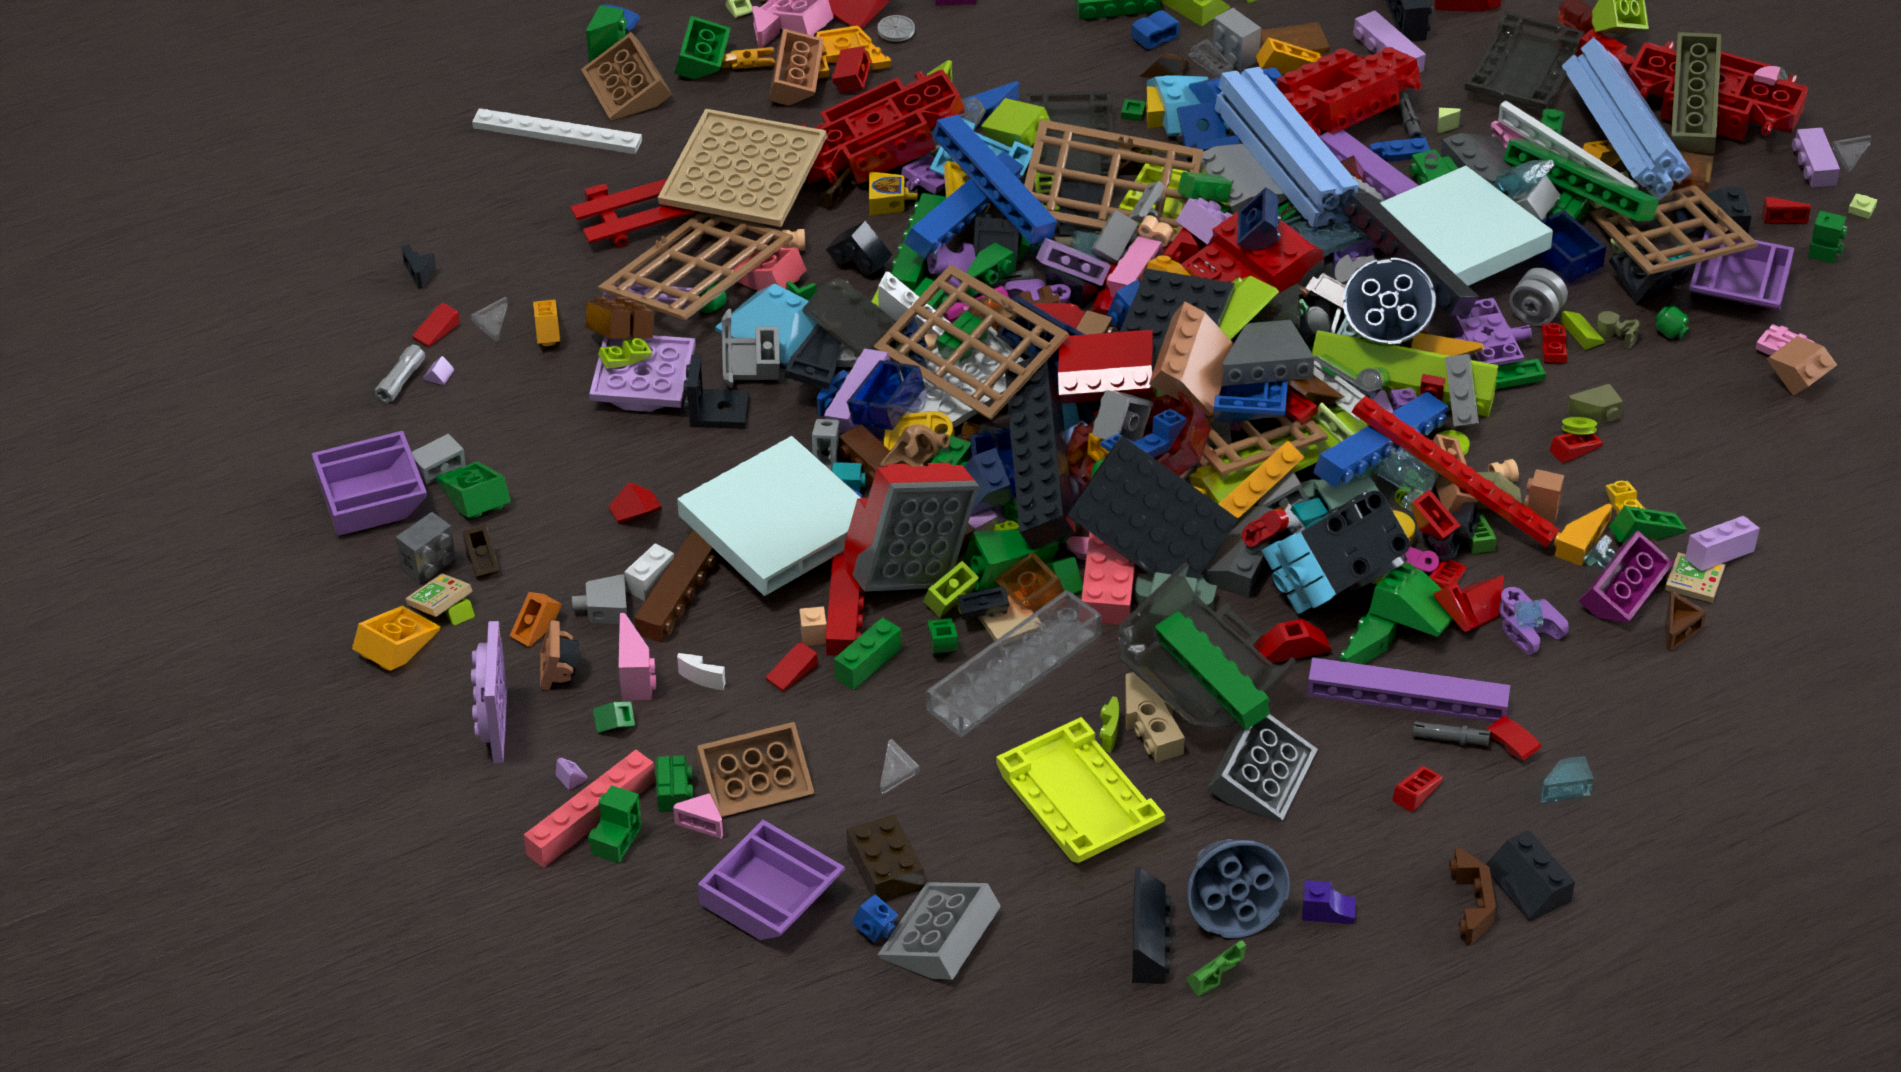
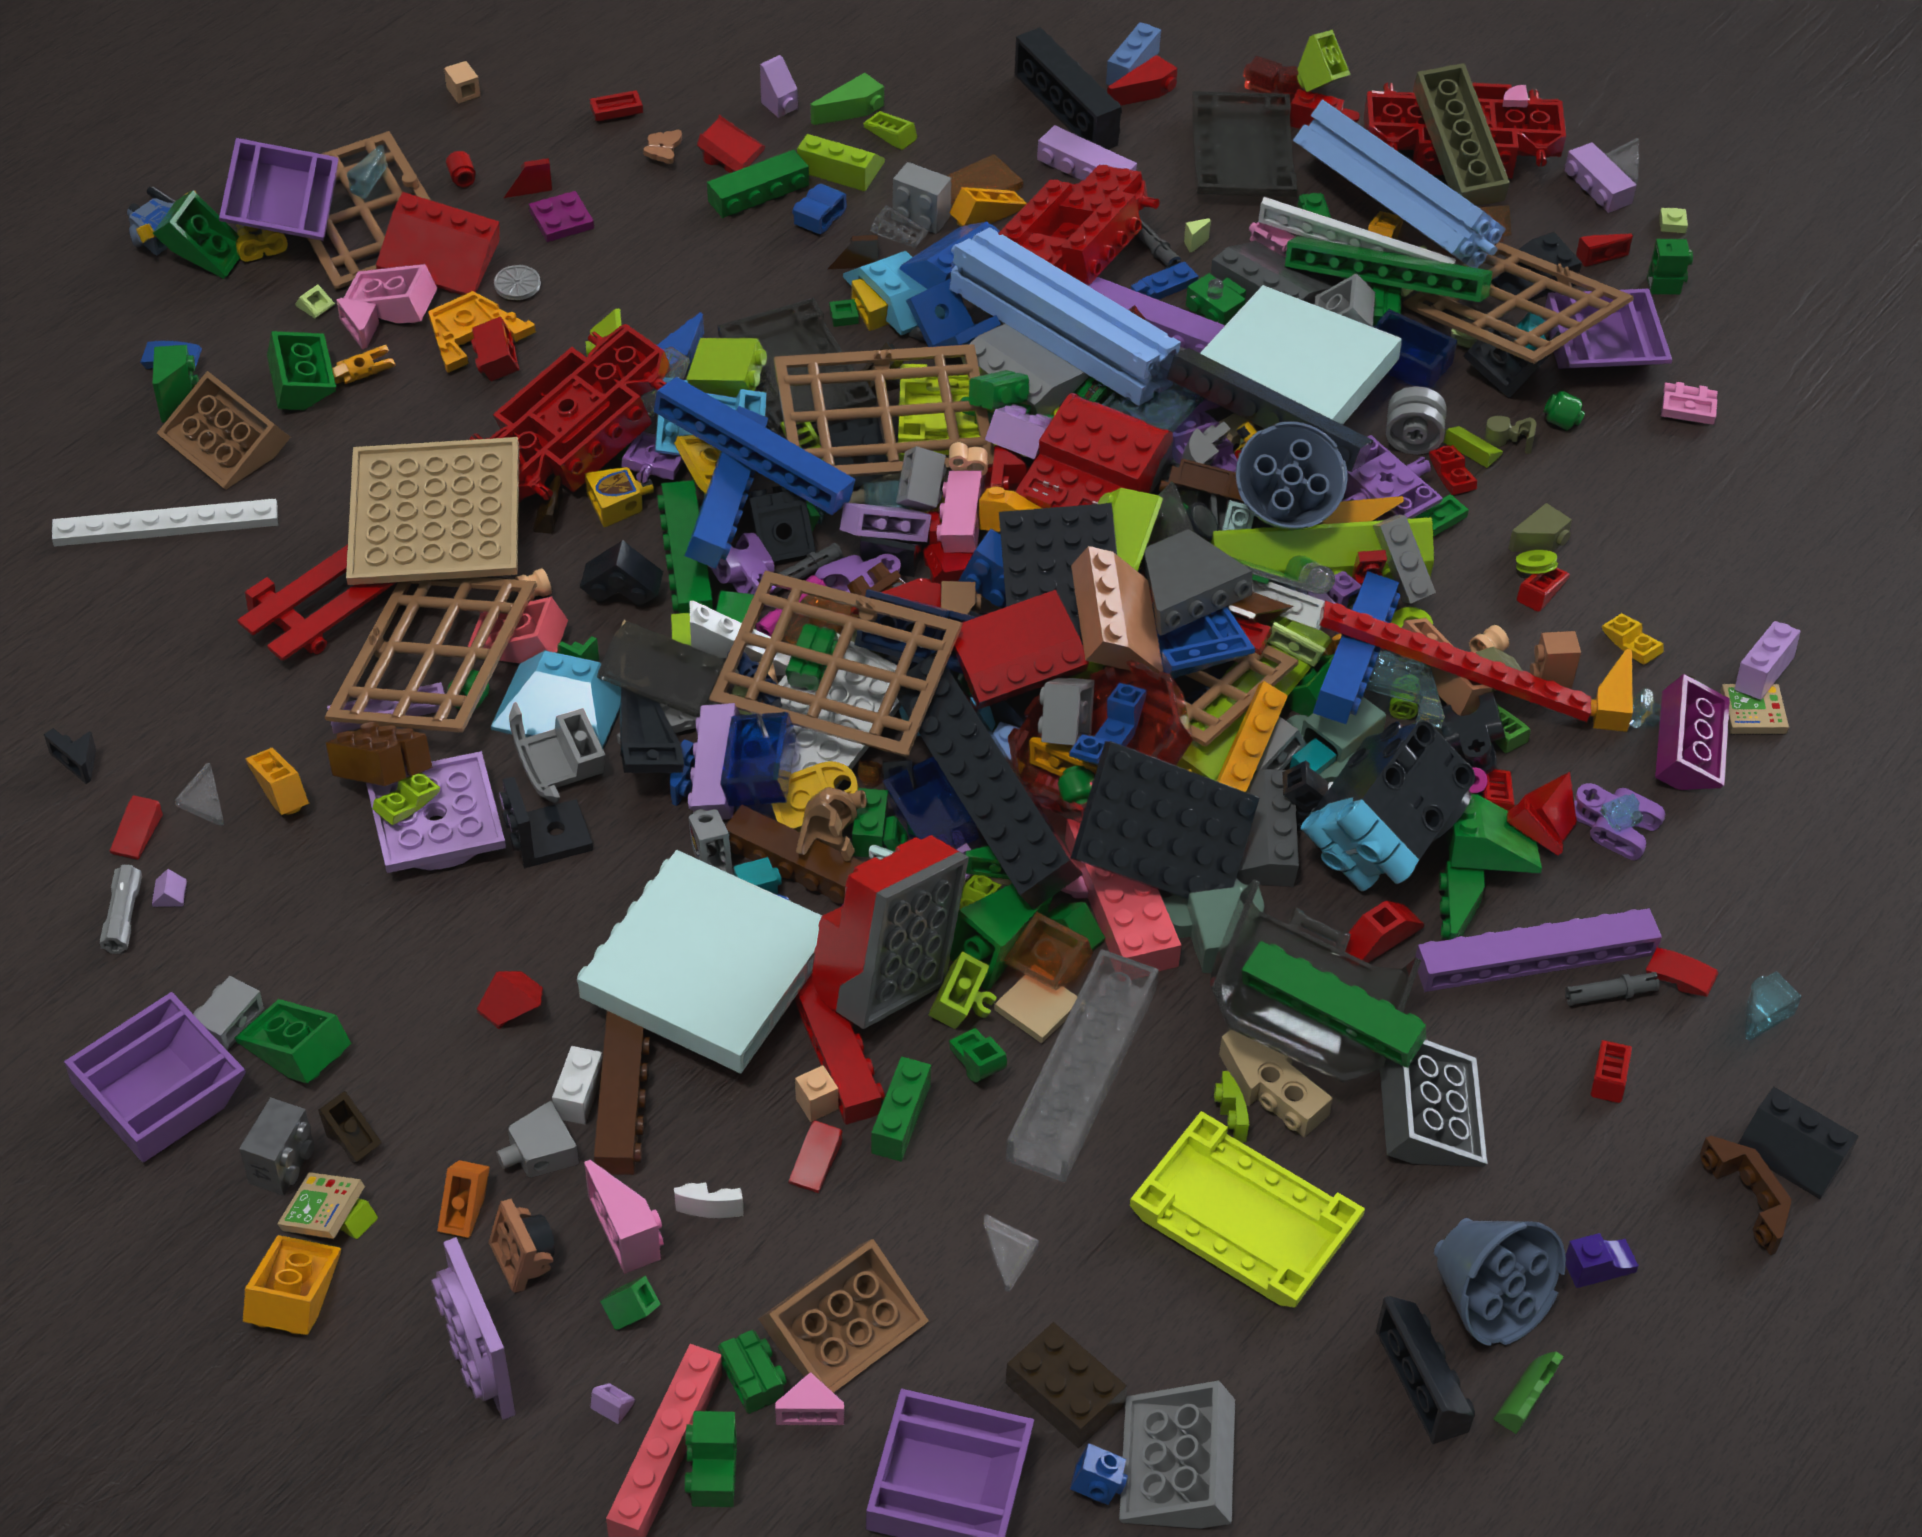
camera: 25 degrees left, 5 degrees up
nougat slope [768,28,824,106] -> none
black plate [957,586,1010,620] -> none
dark blue slope [964,448,1015,516] -> none
green slope [965,242,1015,297] -> none
light grey plate [1129,181,1165,223] -> none
dark blue brick [1237,187,1281,250] -> none
red piece [1242,509,1289,547] -> none
red slope [1411,489,1461,540] -> none
clear light blue slope [1494,160,1555,197] -> none
green slope [1609,506,1687,544] -> none
reddish brown slope [1665,591,1706,651] -> none
nougat slope [1767,336,1837,396] -> none

